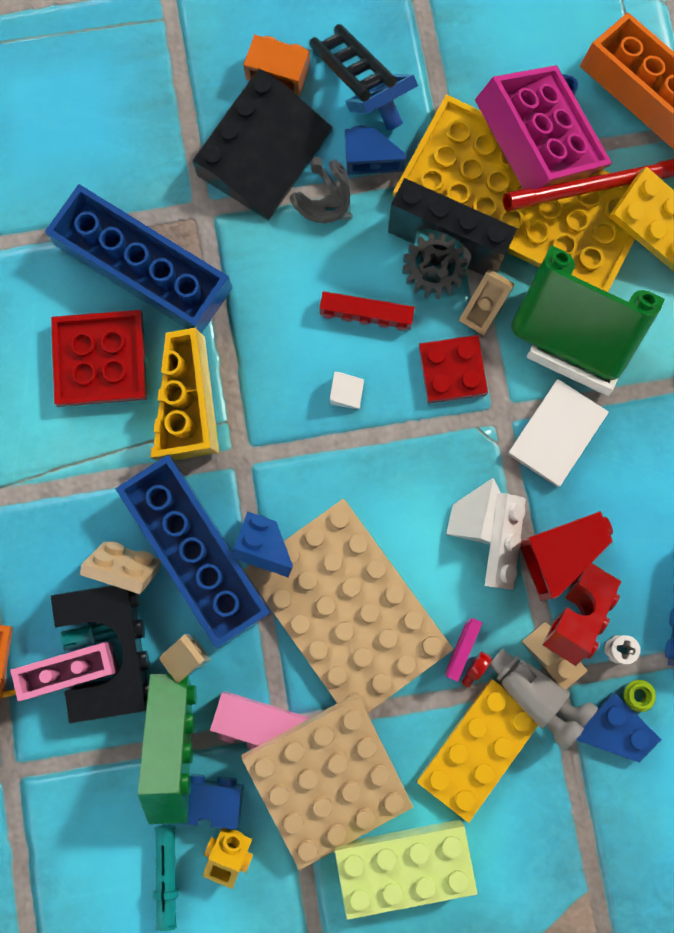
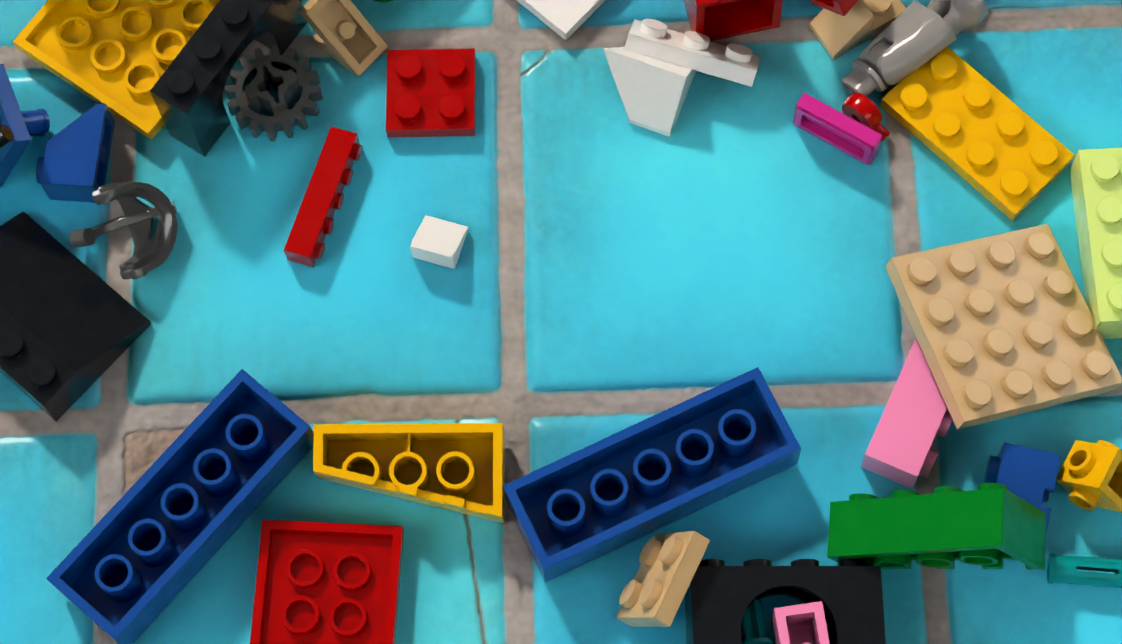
camera: 80 degrees left, 10 degrees down
tan slope [159,634,211,683] -> none
blue wing [230,511,293,578] -> none
tan plate [244,498,454,714] -> none

